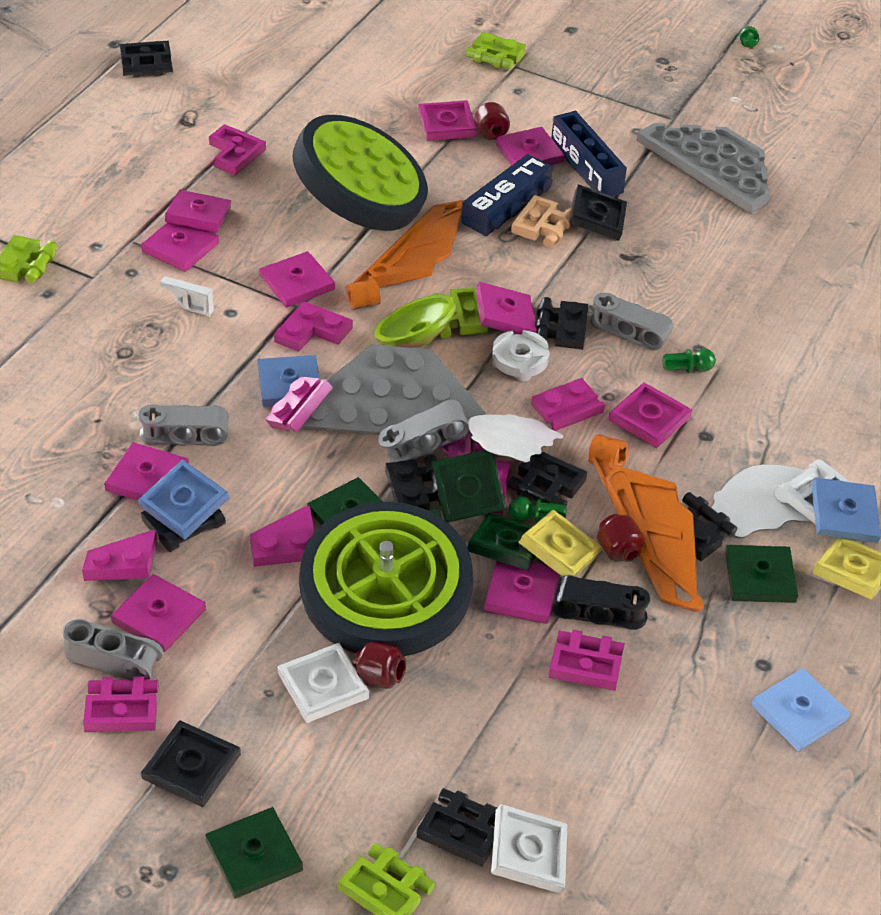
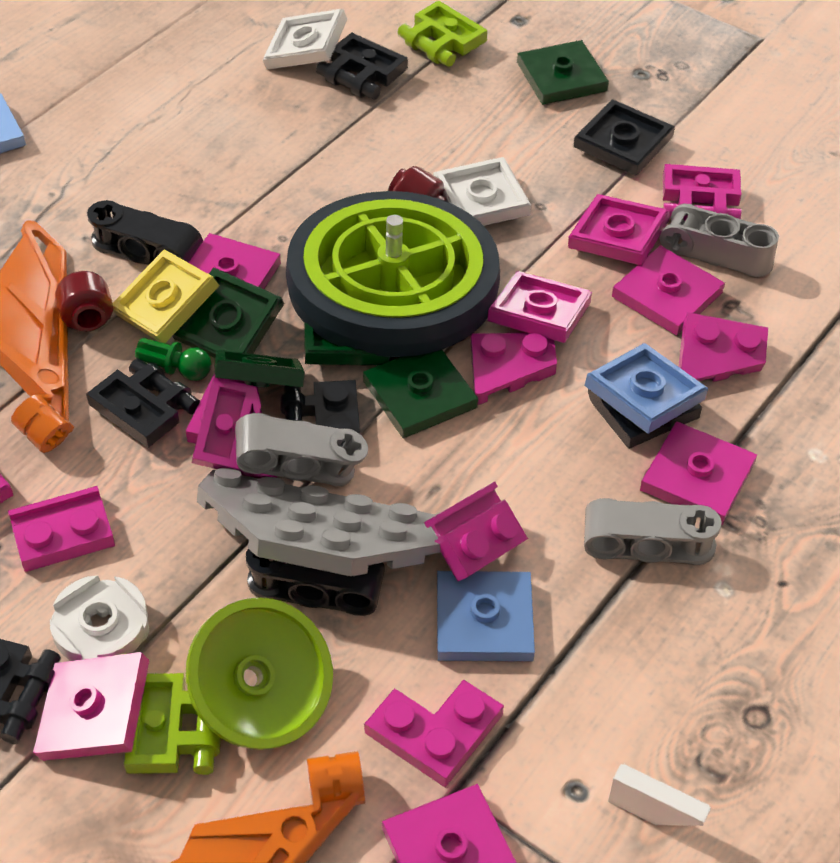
camera: 170 degrees left, 5 degrees up
white sticker [468,414,564,462] -> none
dark pink plate [549,630,625,691] -> none
none -> dark pink plate [487,271,592,343]
none -> dark pink plate [568,194,669,265]

